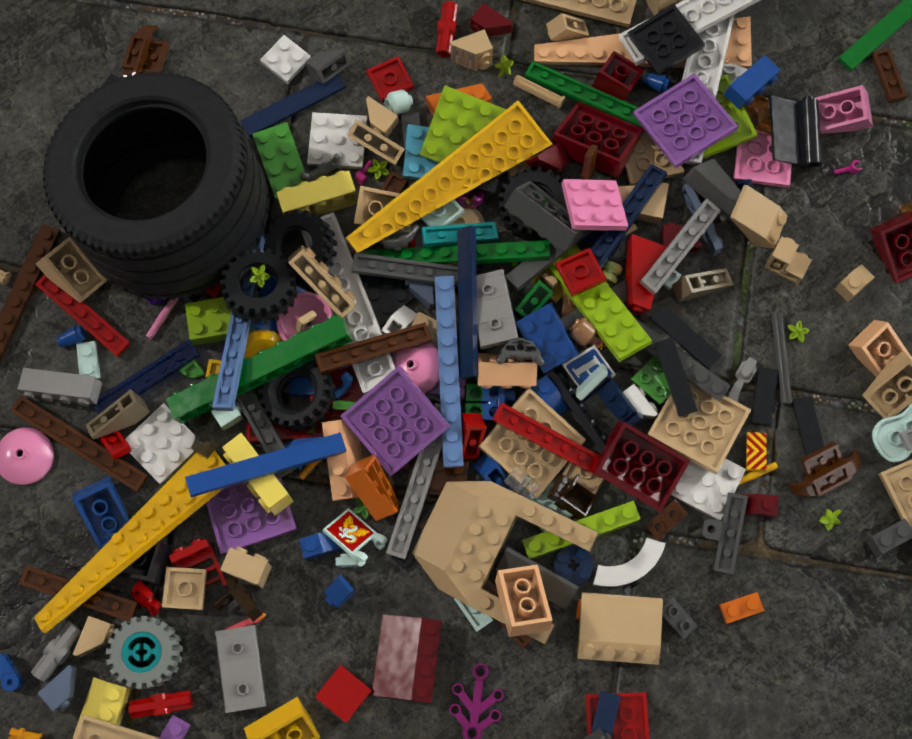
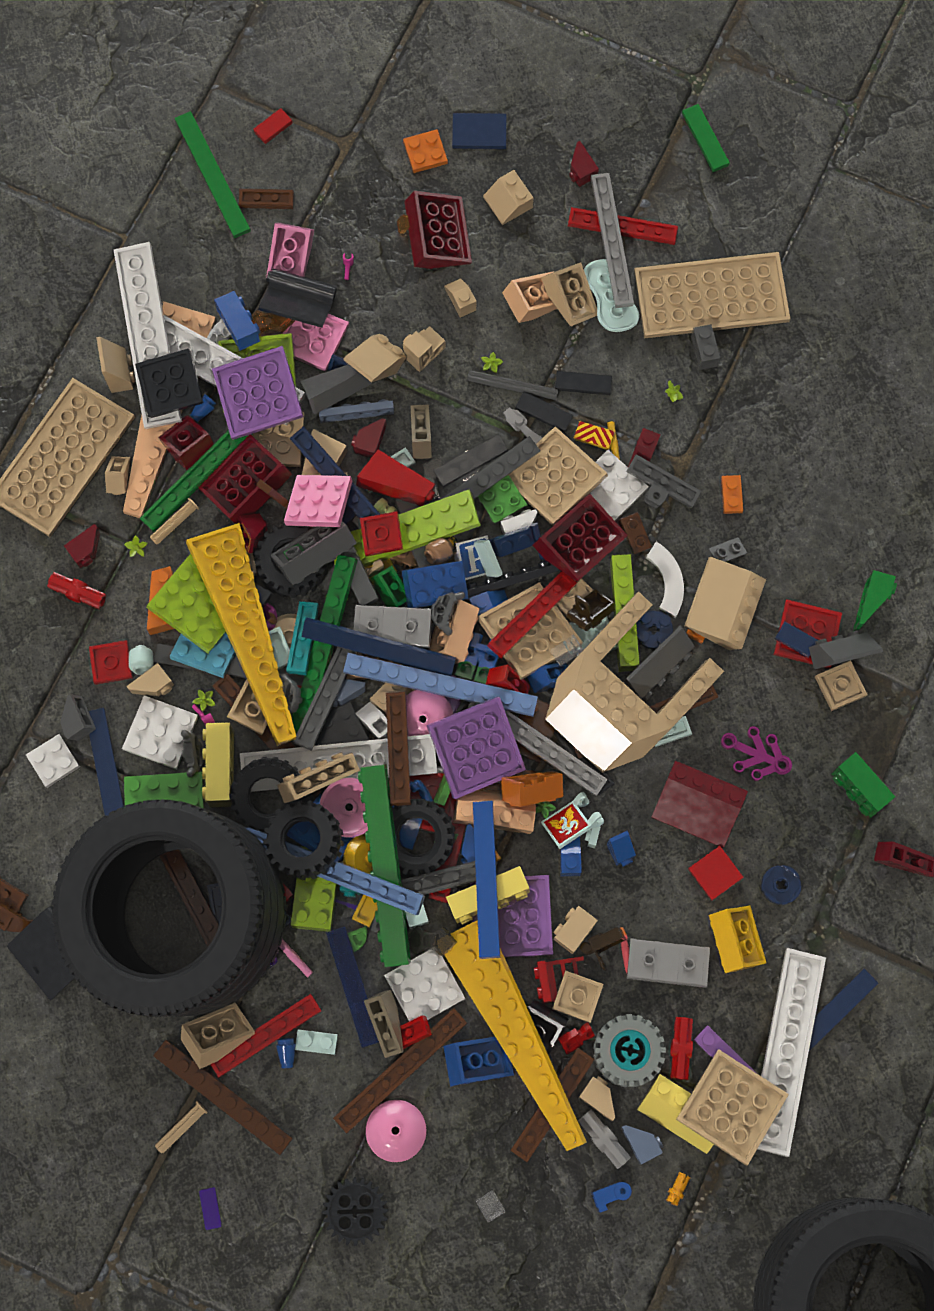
camera: 75 degrees left, 0 degrees up
light grey brick [17,368,102,406] -> none
lime plant [249,264,270,288] -> none
tan tile [295,310,317,333] -> none
tan brick [346,119,405,165] -> none
tan slope [450,29,493,71] -> none
light nougat brick [495,565,553,637] -> none
light grey plate [639,198,721,295] -> none
black tile [654,337,698,417] -> none
reddish brown plate [789,442,860,497] -> none

